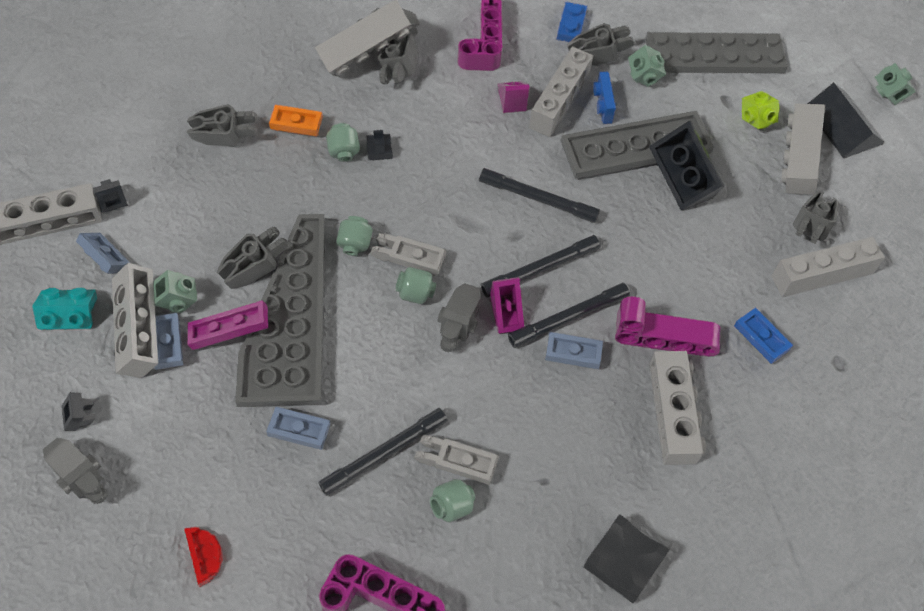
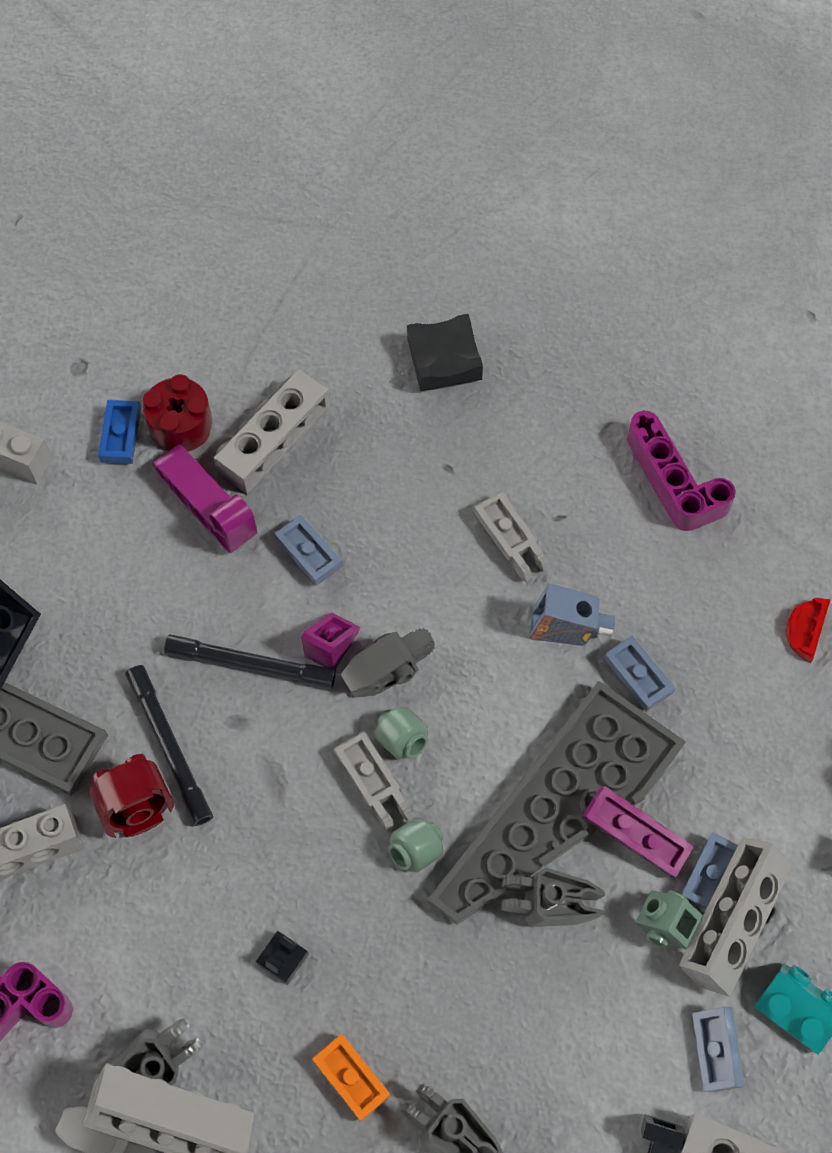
camera: 135 degrees left, 5 degrees up
black piece [318,408,448,496] -> none
sand green head [326,123,360,162] -> none
sand green head [430,479,475,522] -> none
magenta slope [498,81,529,113] -> none
black piece [508,282,630,348] -> none
none -> dark red brick [89,754,174,838]
none -> dark red brick [143,374,213,452]
none -> sand blue torso [529,583,615,646]

